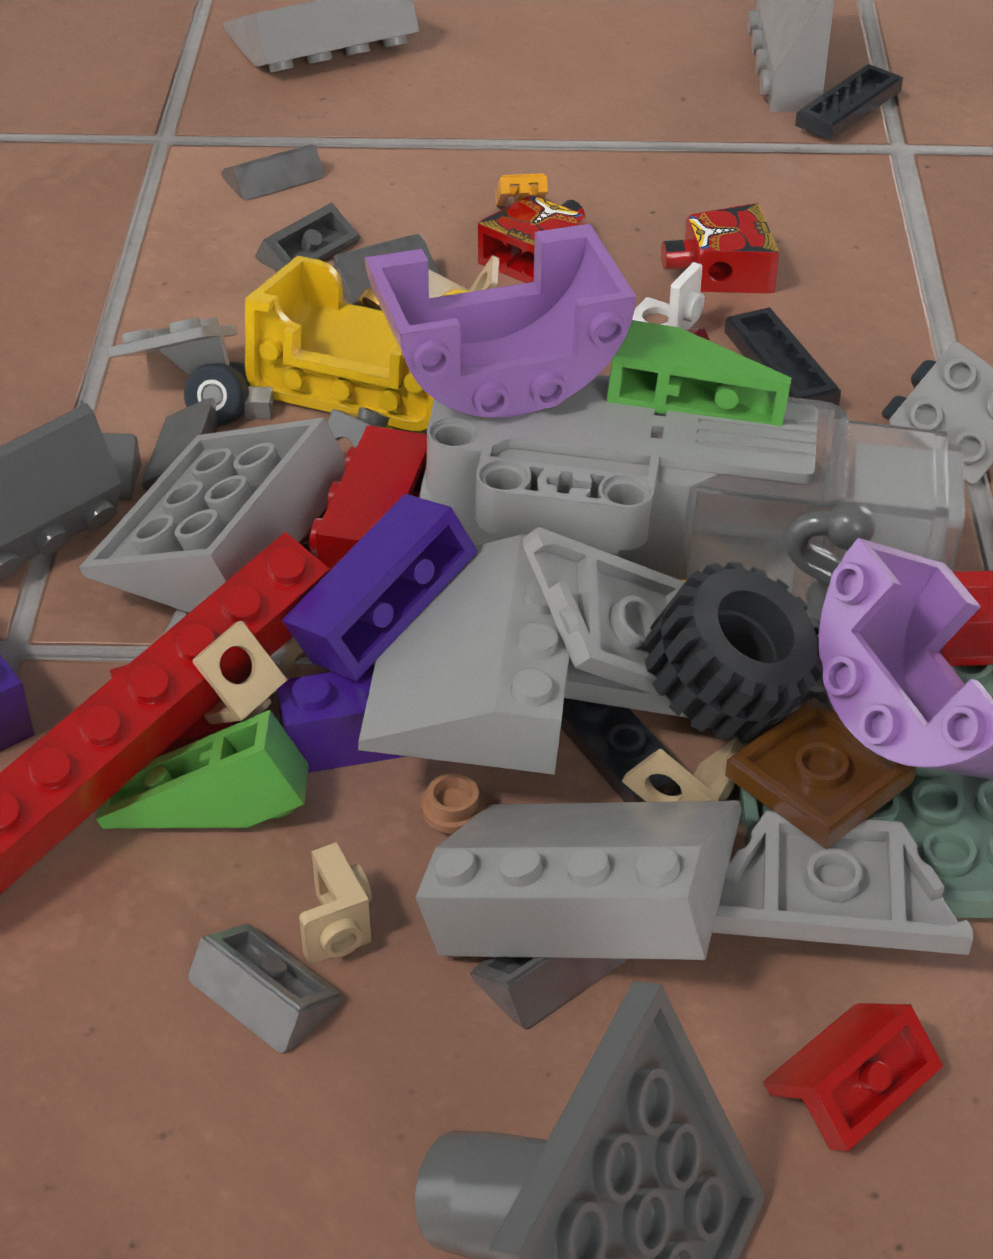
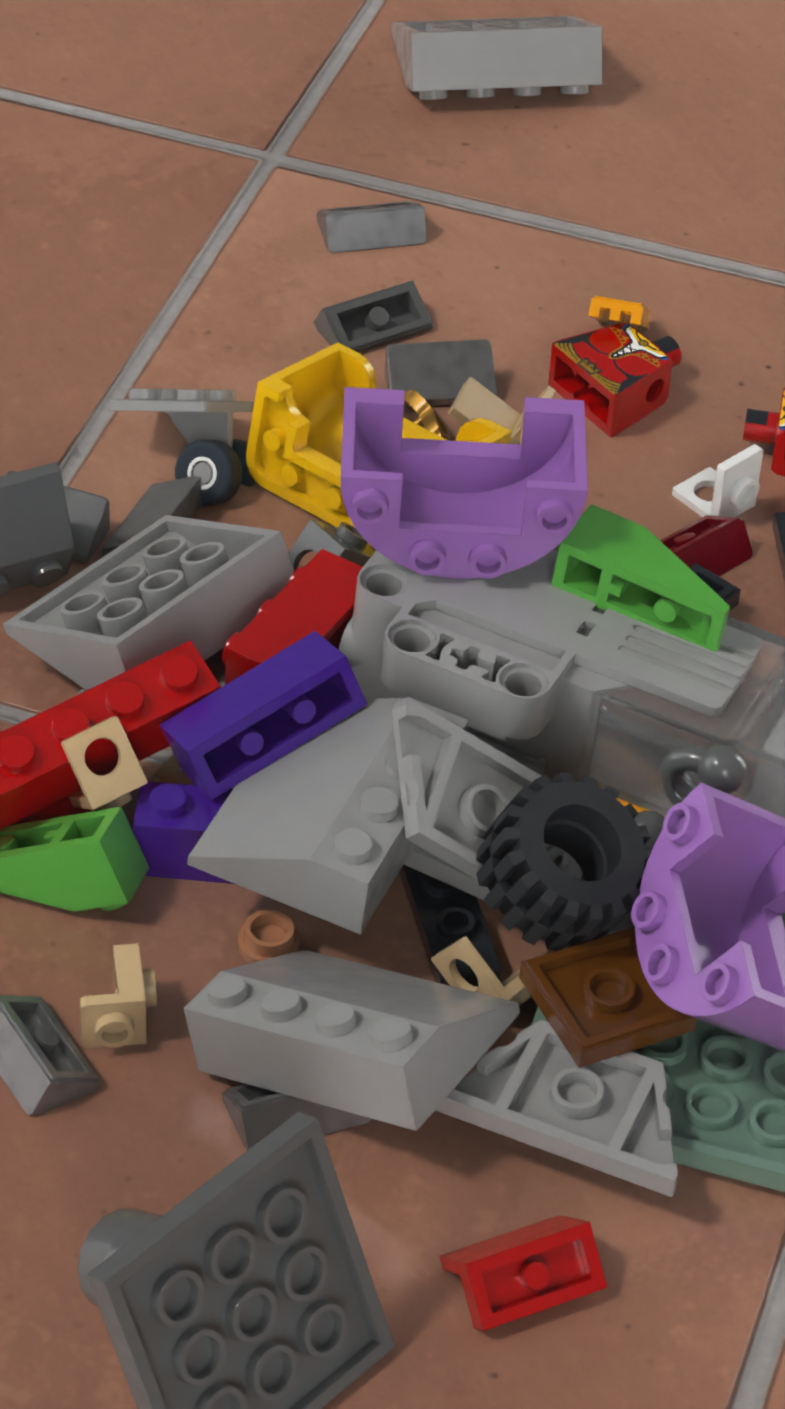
camera: 15 degrees right, 0 degrees up
light grey piece [244,386,274,419] -> none

